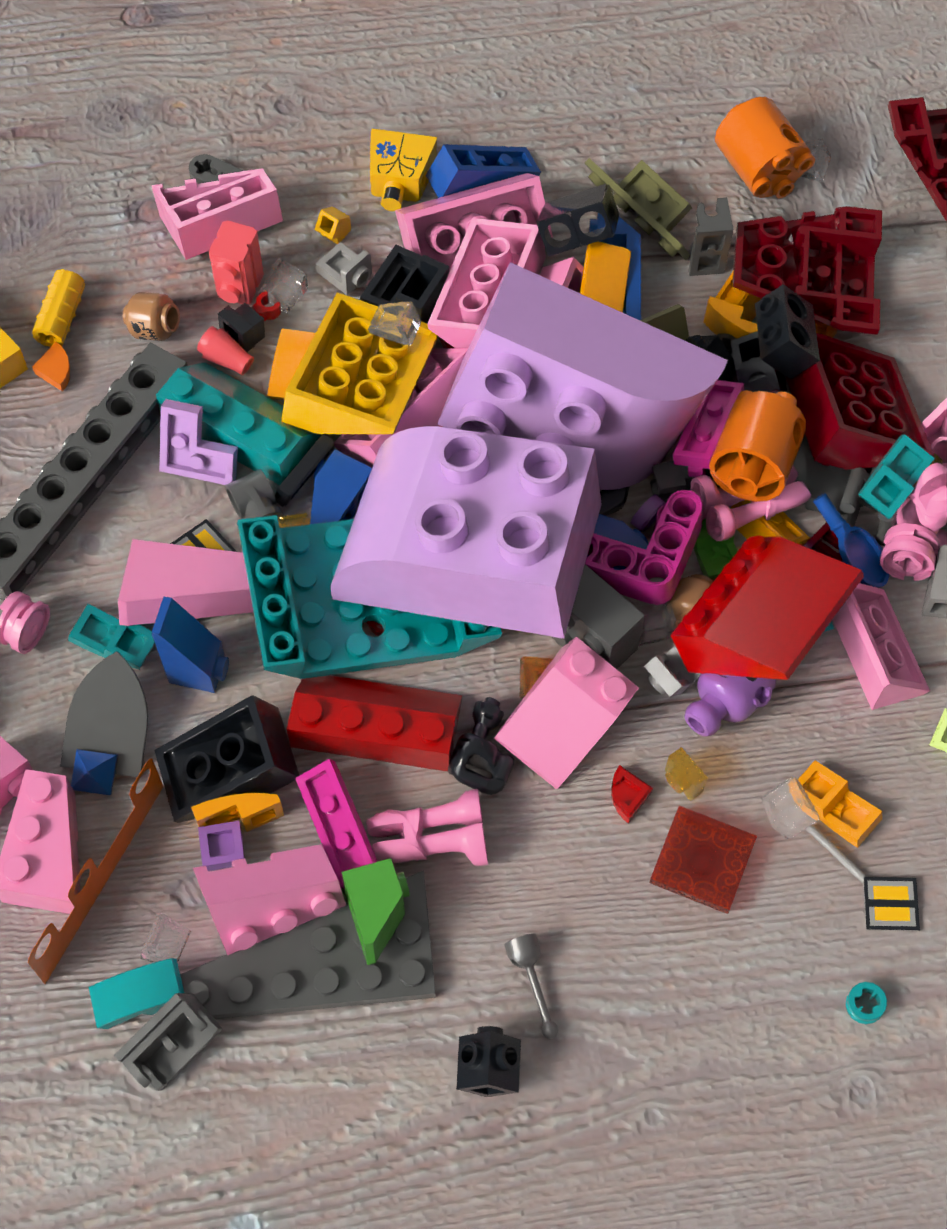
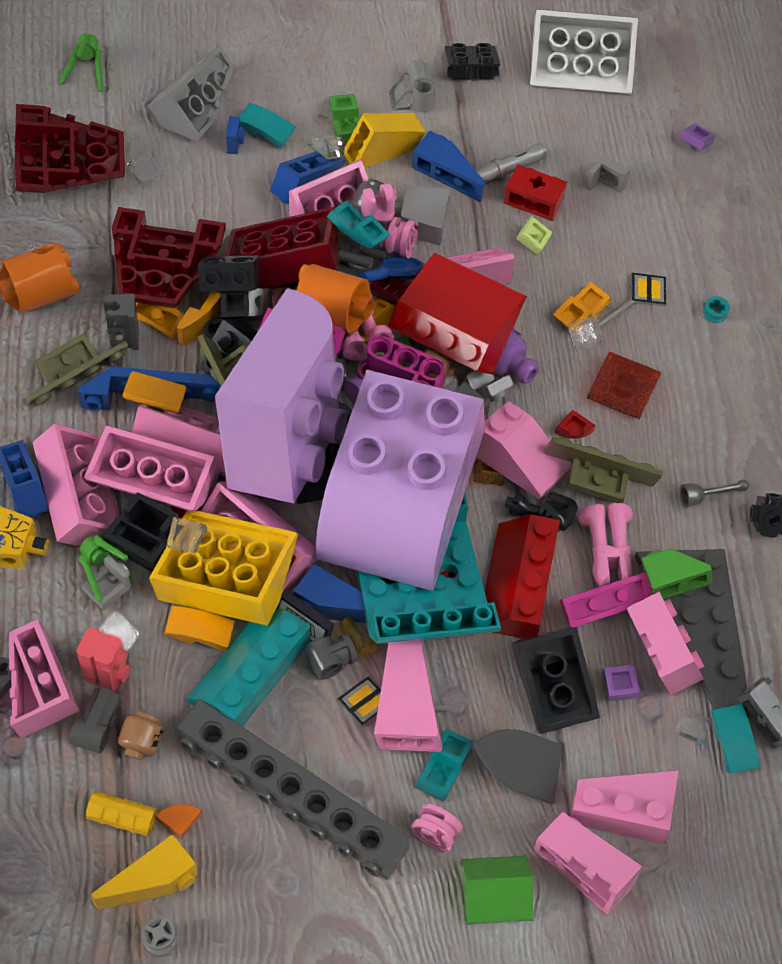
camera: 90 degrees left, 5 degrees down
orange piece [28,758,164,984] -> none
blue slope [71,749,118,795] -> none
blue slope [152,596,229,693] -> none
lavender plate [159,399,238,485] -> none
light orange slope [191,793,284,832] -> none
coral cone [197,326,254,376] -> none
black piece [218,291,281,352] -> none
yellow piece [314,206,351,244] -> none
black piece [536,184,619,257] -> none
clear yellow plate [665,747,708,801] -> none
none -> dark grey piece [69,687,120,754]
none -> bright green plant [78,535,134,602]
none -> olive bracket [544,437,663,503]

